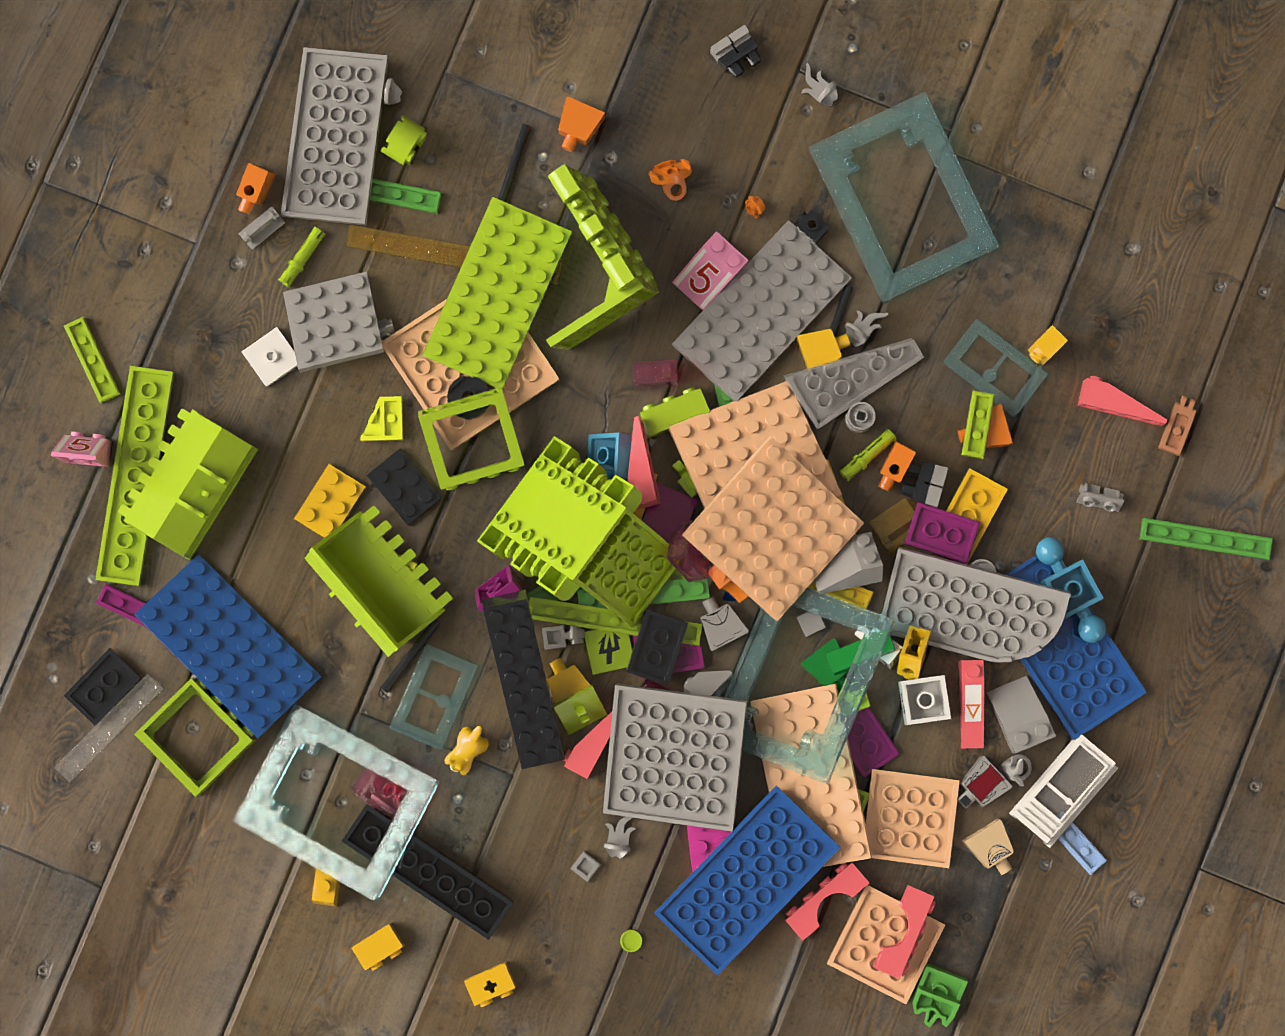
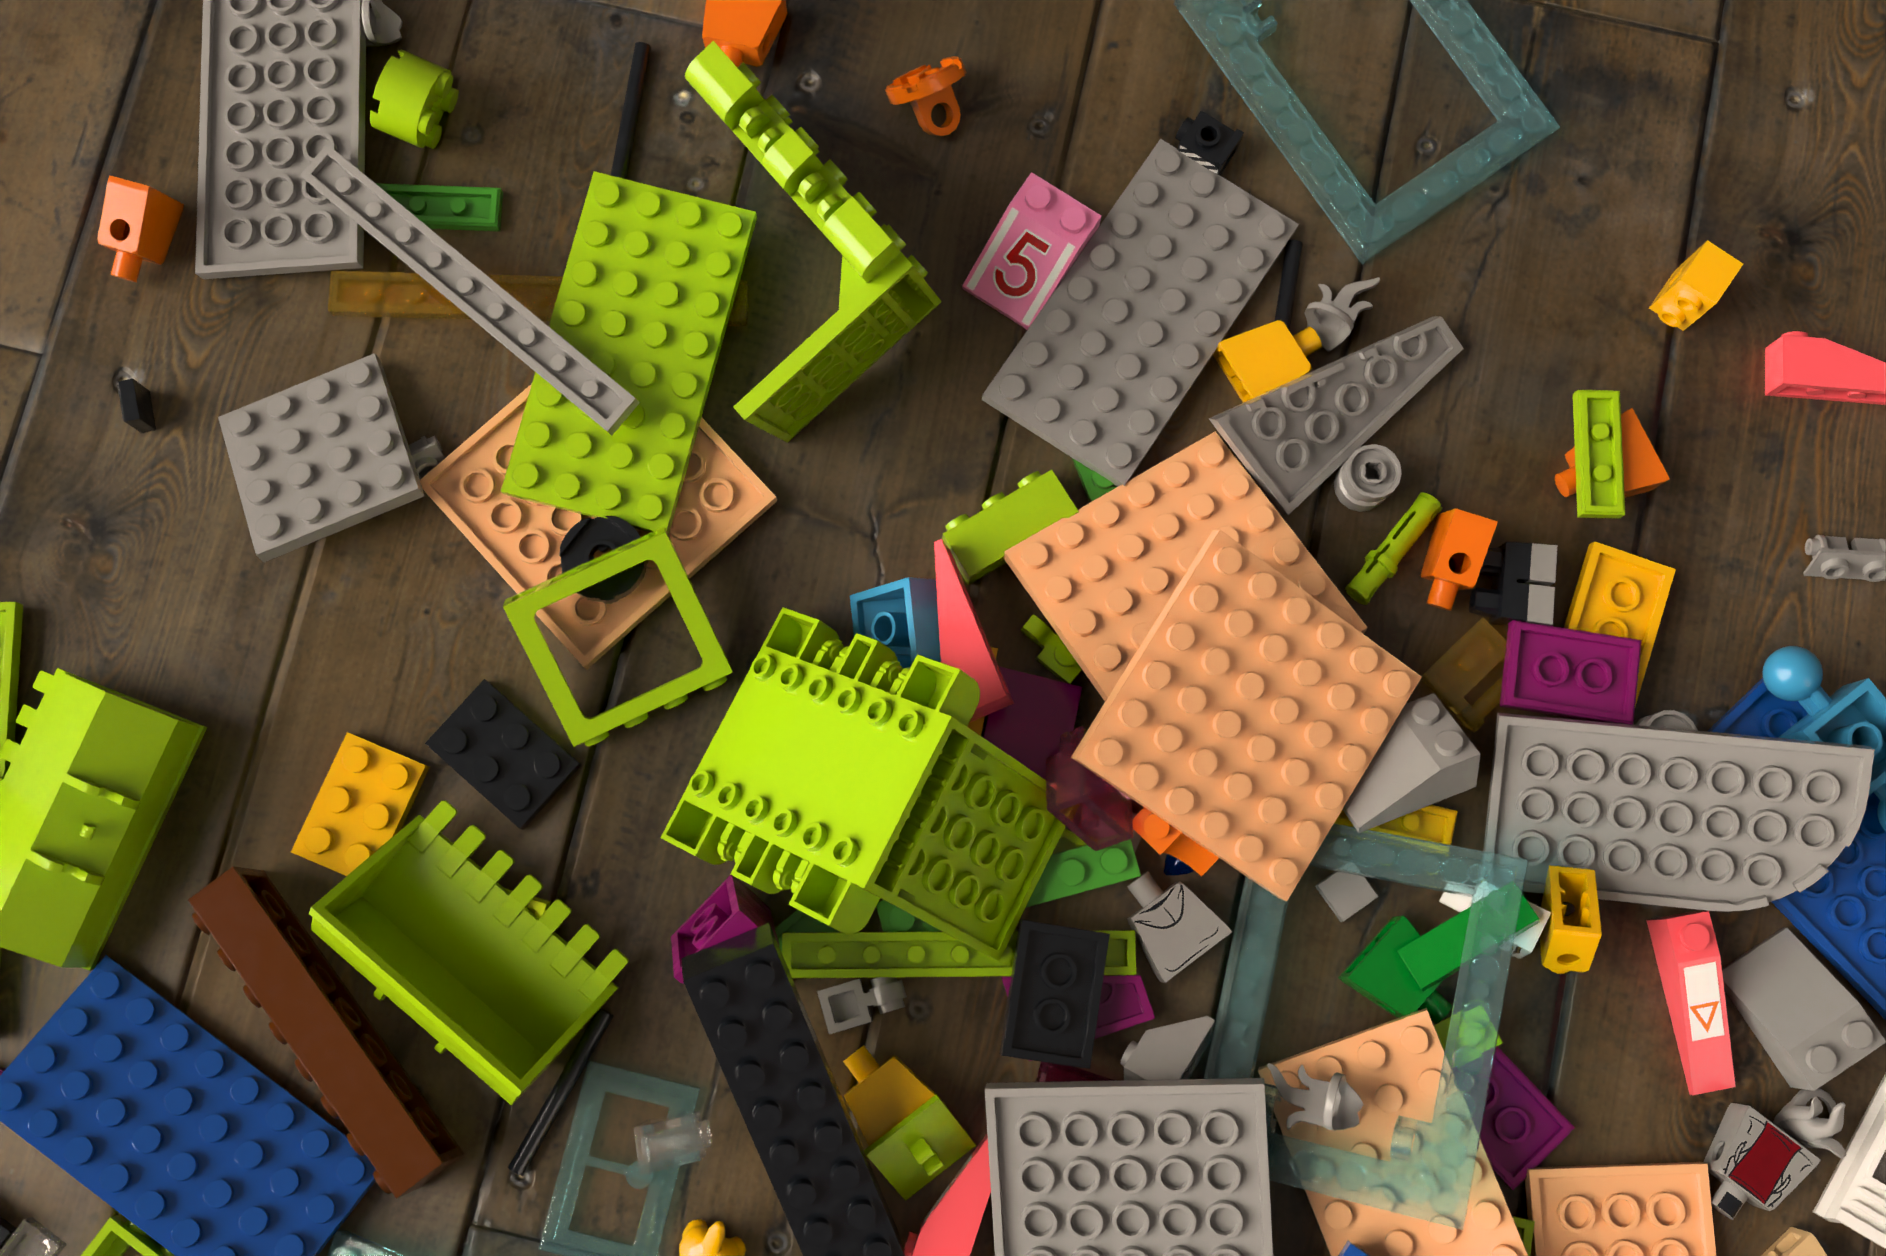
camera: 10 degrees left, 5 degrees down
light grey hinge [238,206,285,250] -> none
white plate [242,327,297,387] -> none
lime pin [278,227,326,288] -> none
neon yellow wing [360,396,403,442] -> none
lime tile [585,630,632,675] -> none
clear pink hinge [633,360,678,388] -> none
orange plate [745,196,765,218] -> none
white brick [898,675,951,725] -> none
clear light blue door [942,318,1048,418] -> none
none -> black tile [117,379,156,433]
none -> reddish brown brick [188,866,464,1199]
none -> light grey plate [300,144,640,435]
none -> clear slope [634,1110,712,1175]
none -> light grey piece [1267,1063,1364,1131]

